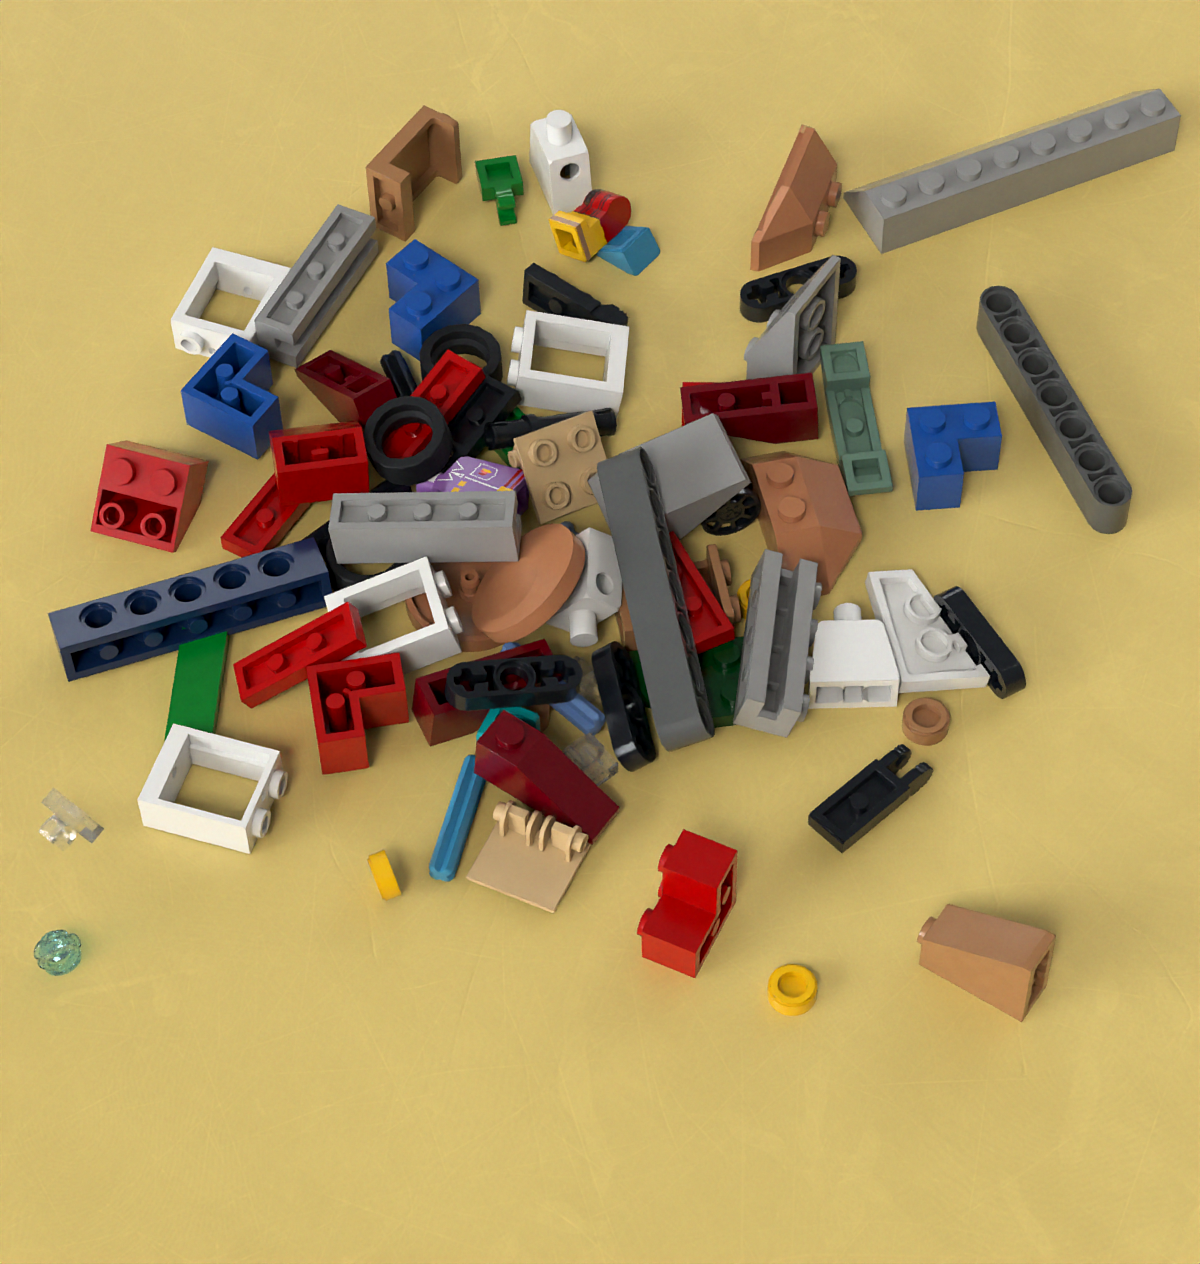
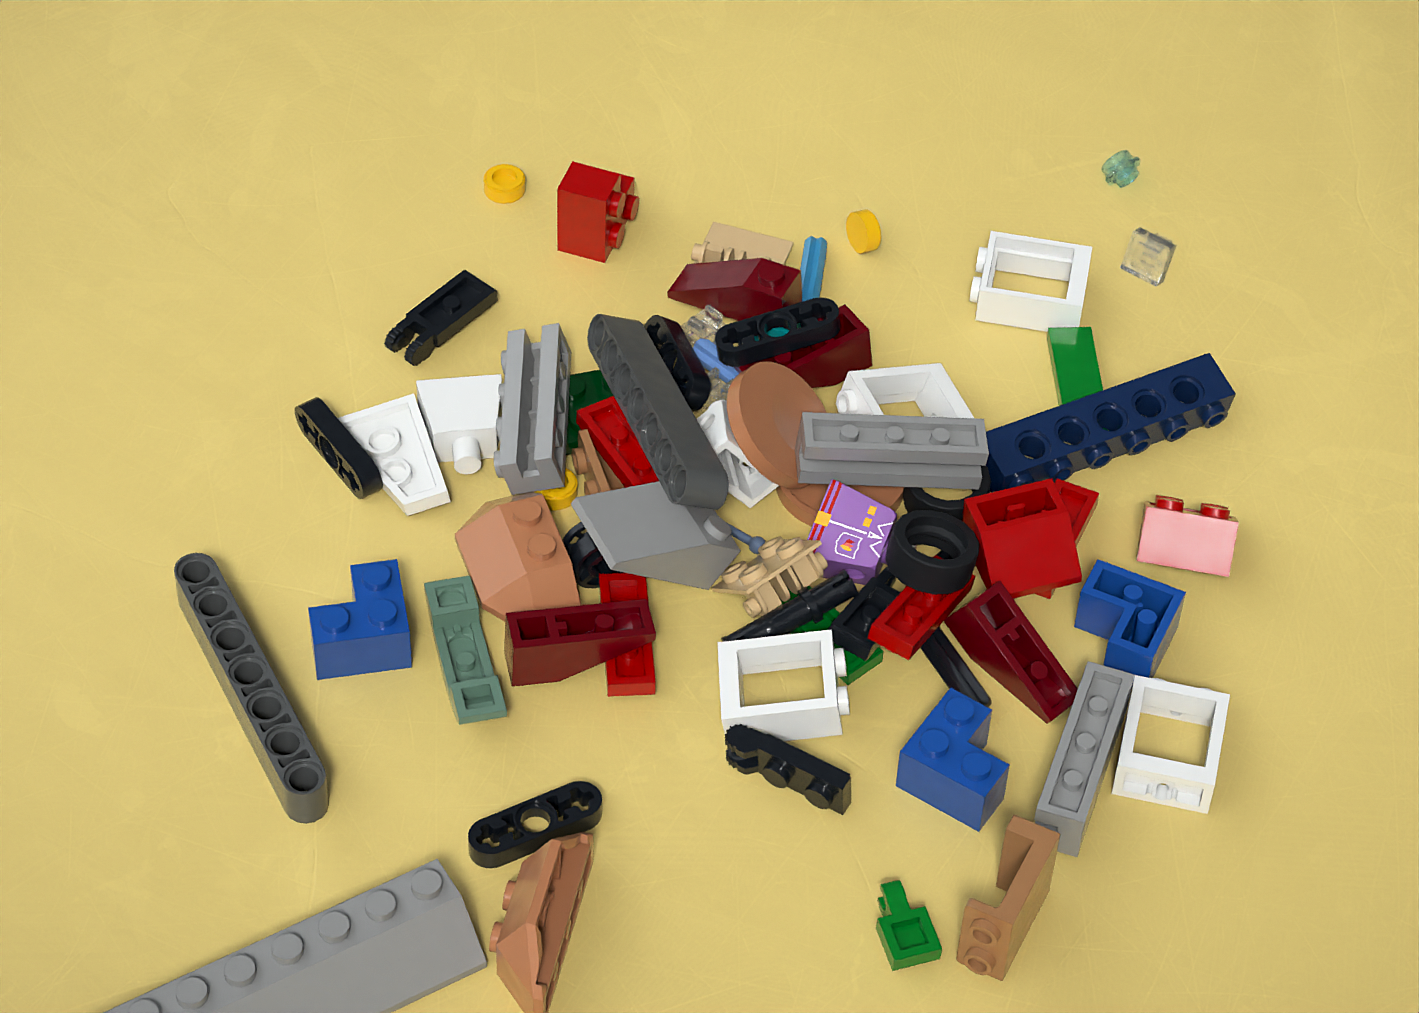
camera: 170 degrees right, 5 degrees down
red plate [233,602,367,709] -> none
red brick [306,652,409,775] -> none
black tyre [419,324,503,382] -> none
white torso [529,110,592,215] -> none
leg [548,189,631,262] -> none
dark azure slope [596,226,660,276] -> none
light grey slope [744,255,841,380] -> none
medium nougat tile [902,698,950,746] -> none
medium nougat slope [917,904,1056,1022] -> none

